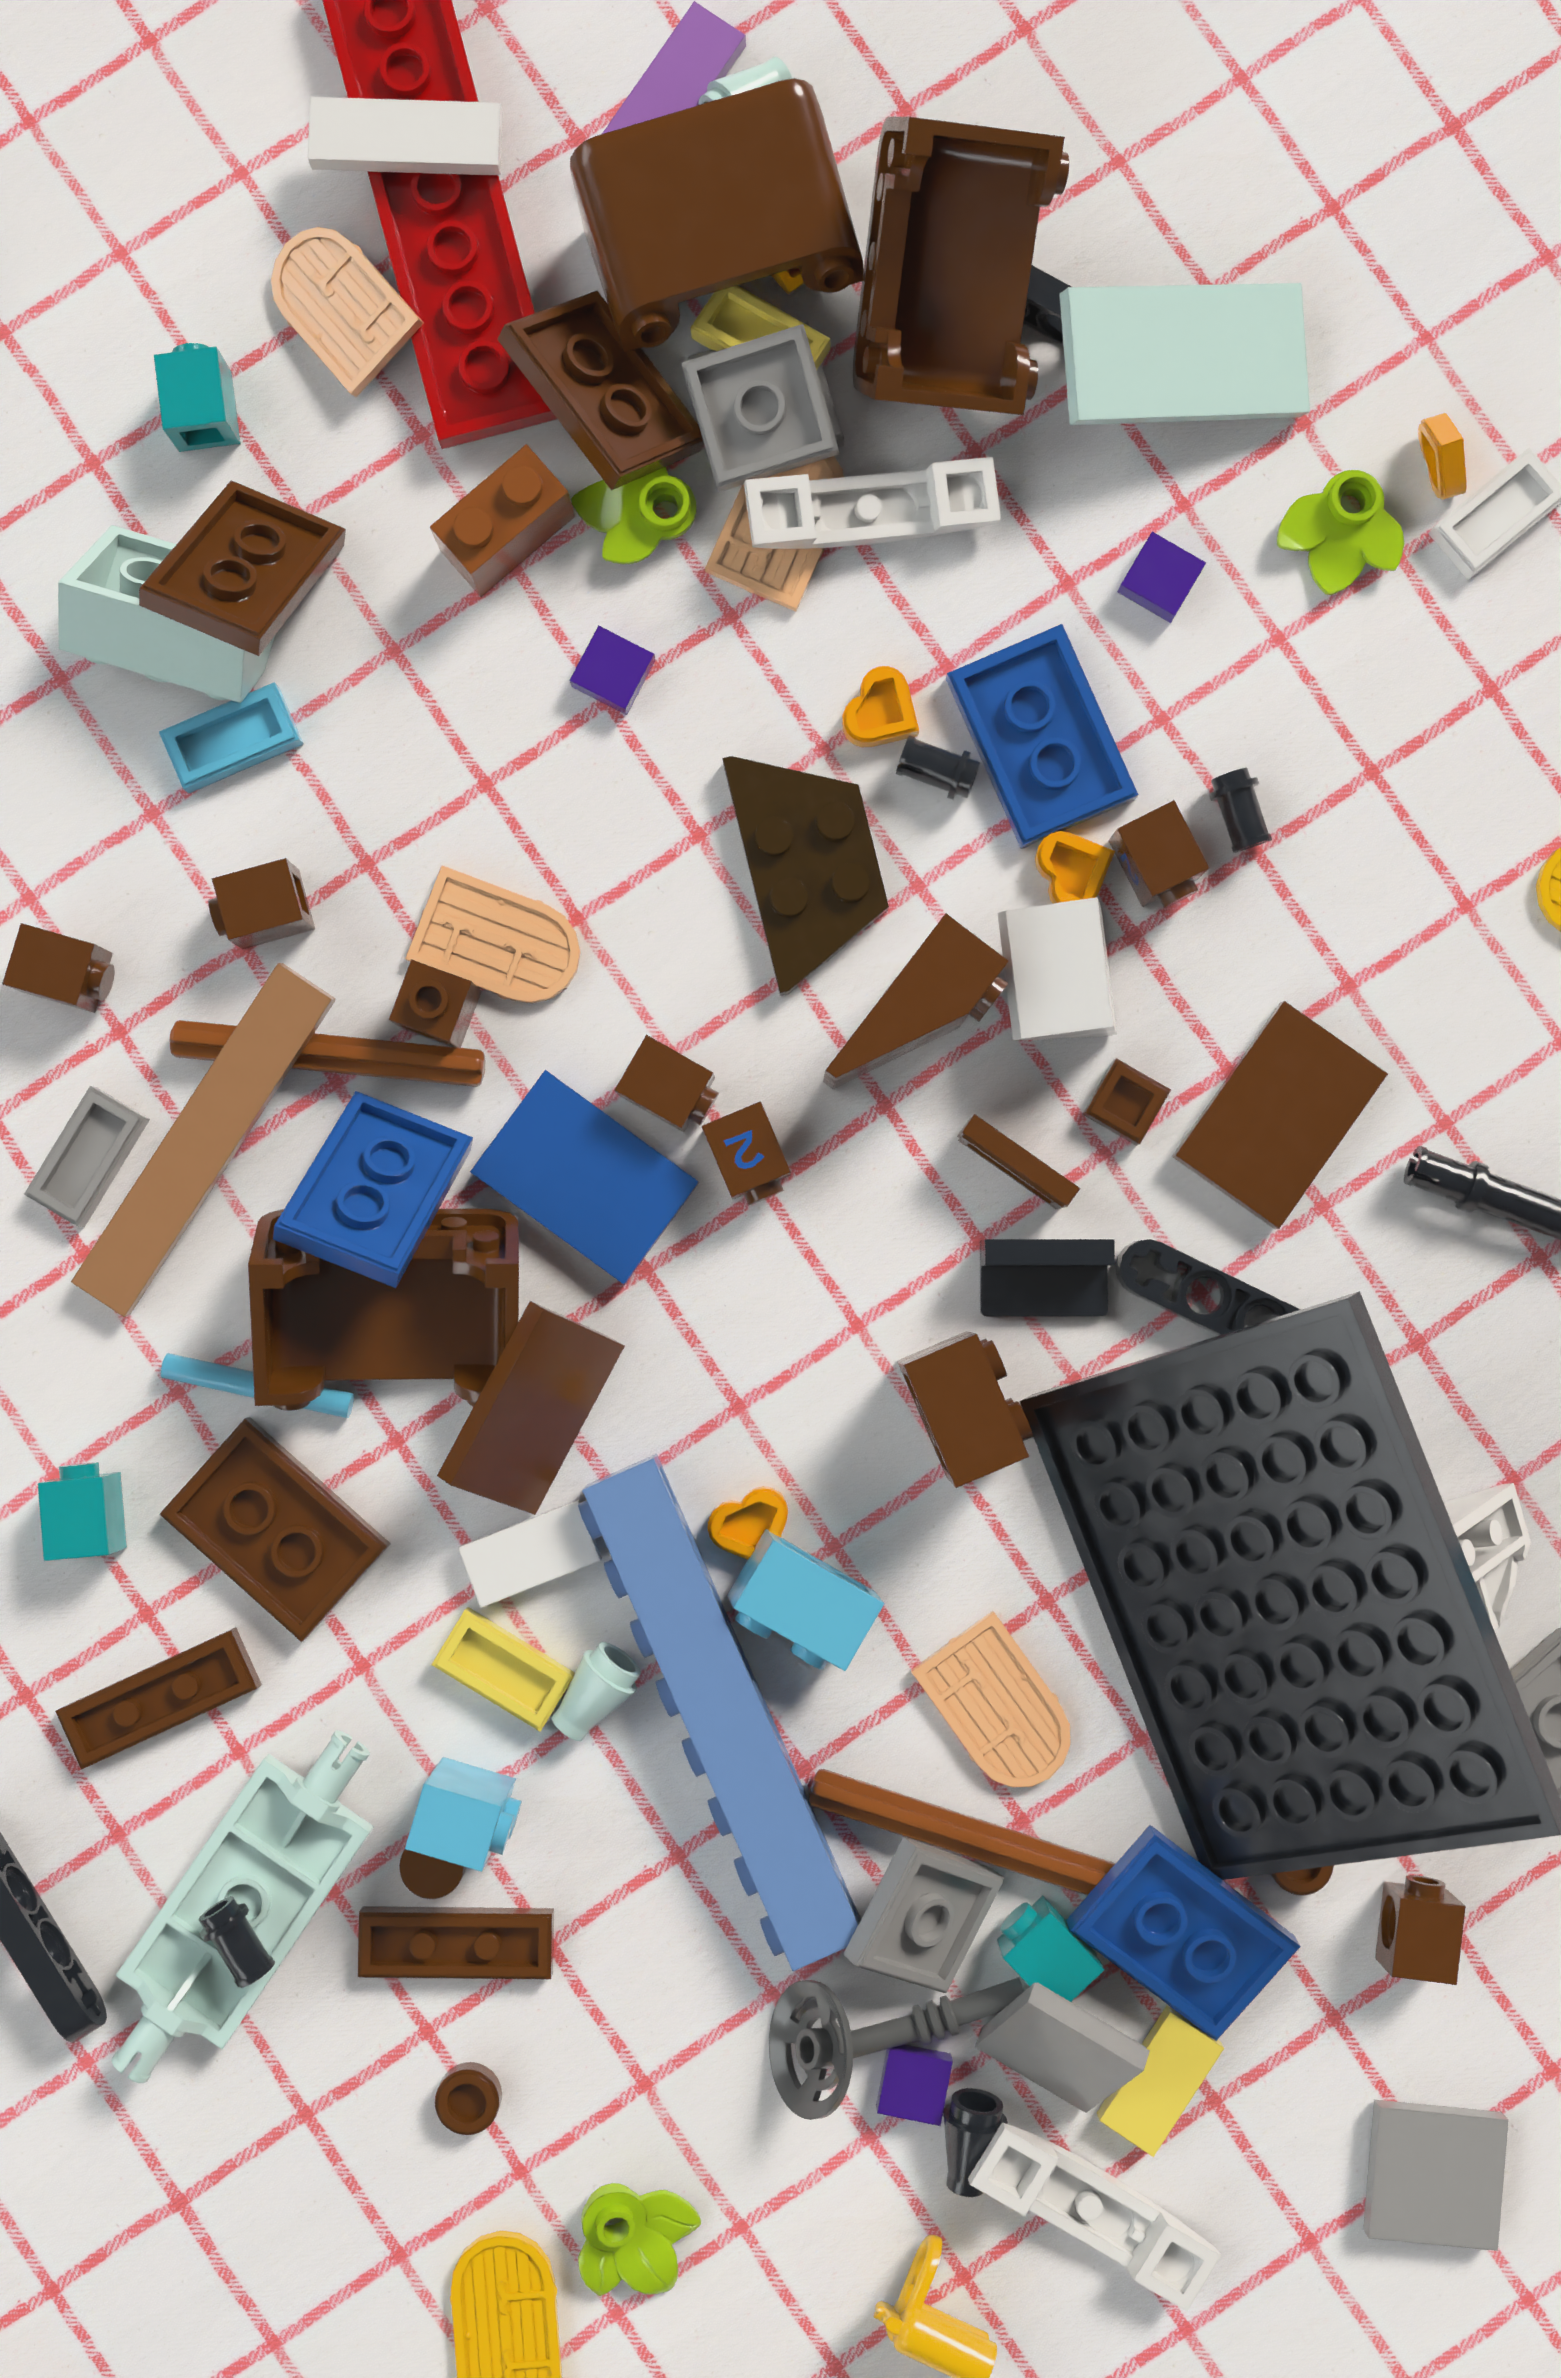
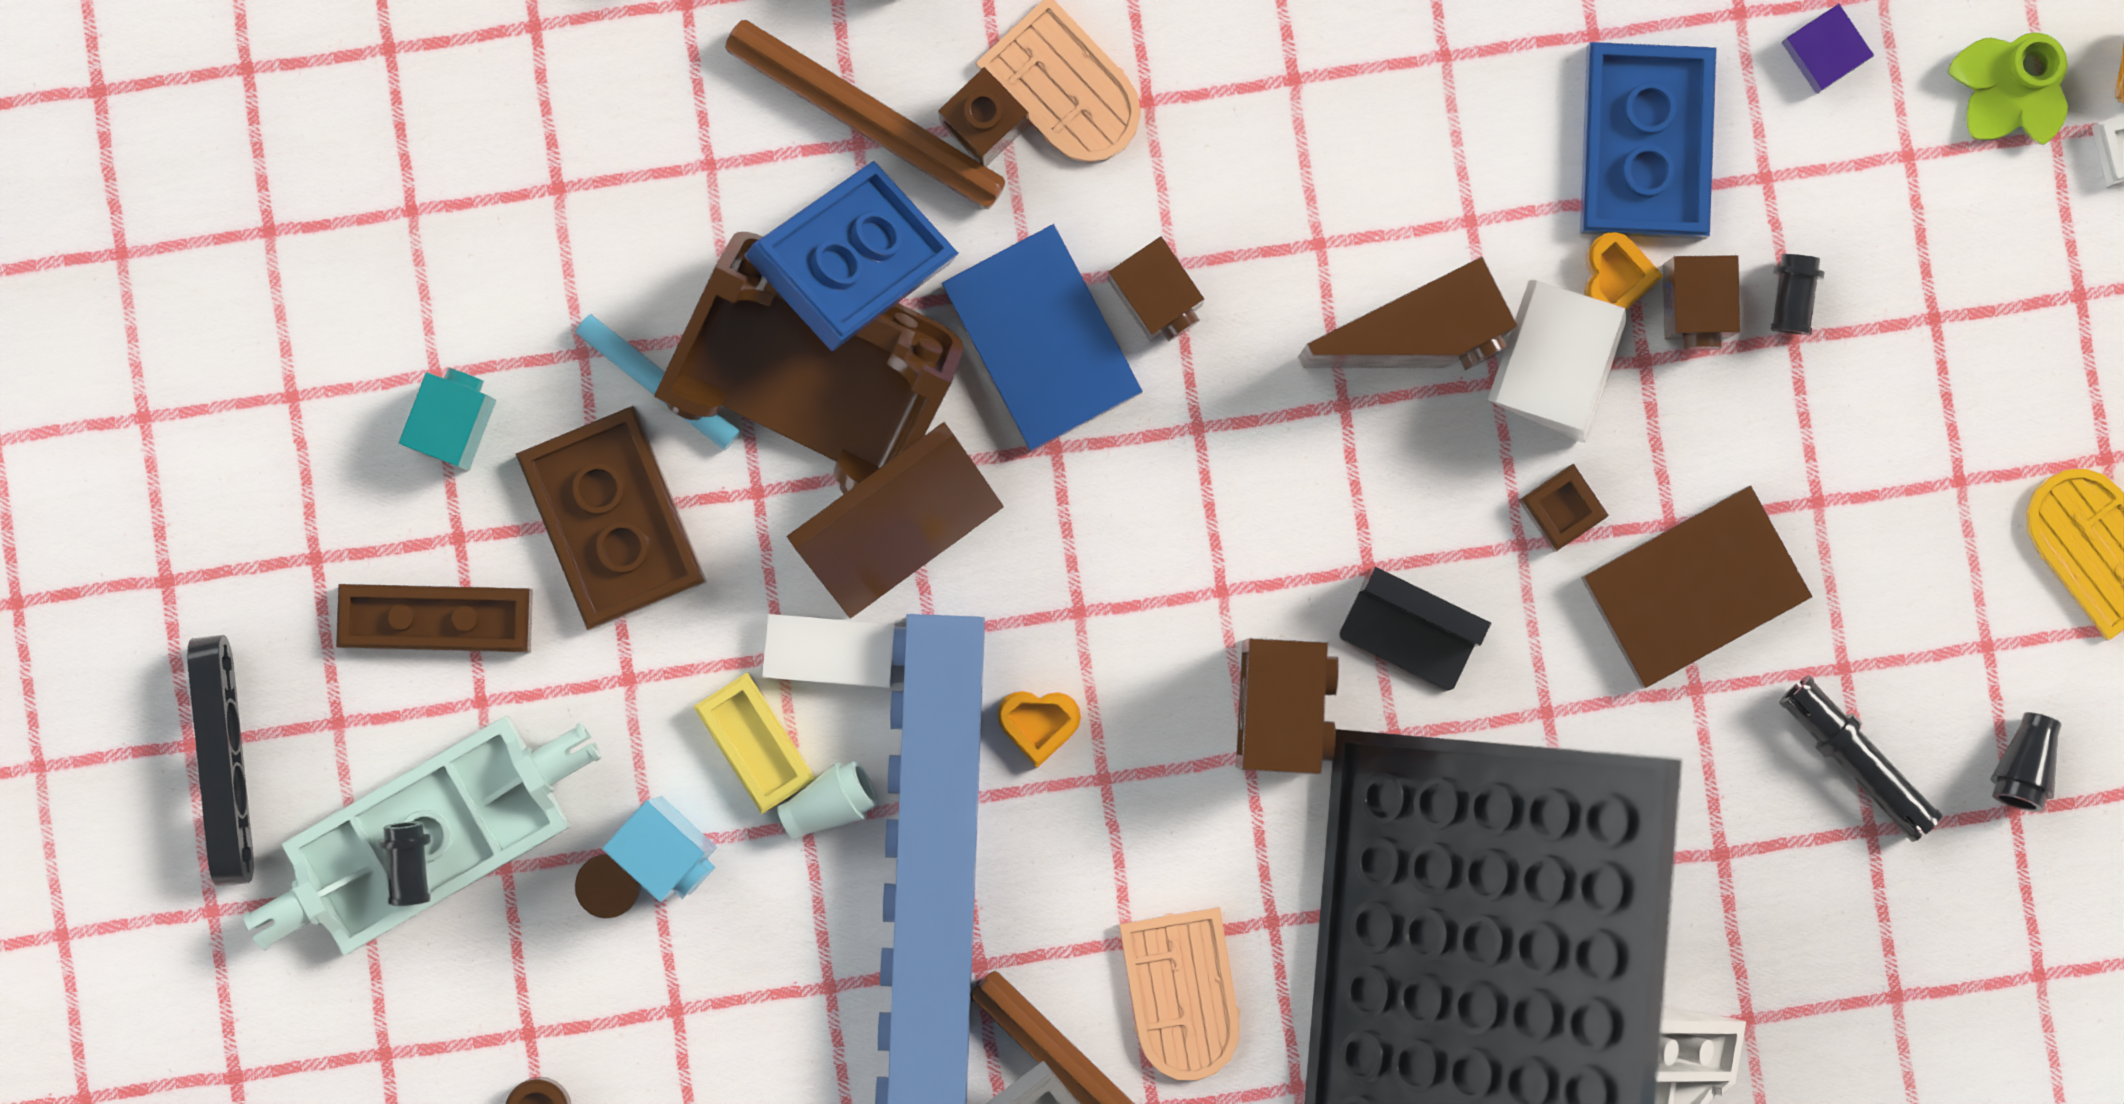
camera: 25 degrees right, 0 degrees up
light grey tile [24,1086,150,1227] -> none
medium nougat tile [71,963,336,1317] -> none
reddish brown tile [358,1906,554,1979] -> none
reddish brown brick [702,1101,791,1205] -> none
dark brown wing [722,756,889,996] -> none
medium azure brick [727,1529,885,1671] -> none
light orange tile [842,666,919,748] -> none
black pin [896,735,980,800] -> none
reddish brown tile [957,1114,1080,1209] -> none
black beam [1115,1239,1301,1336] -> none

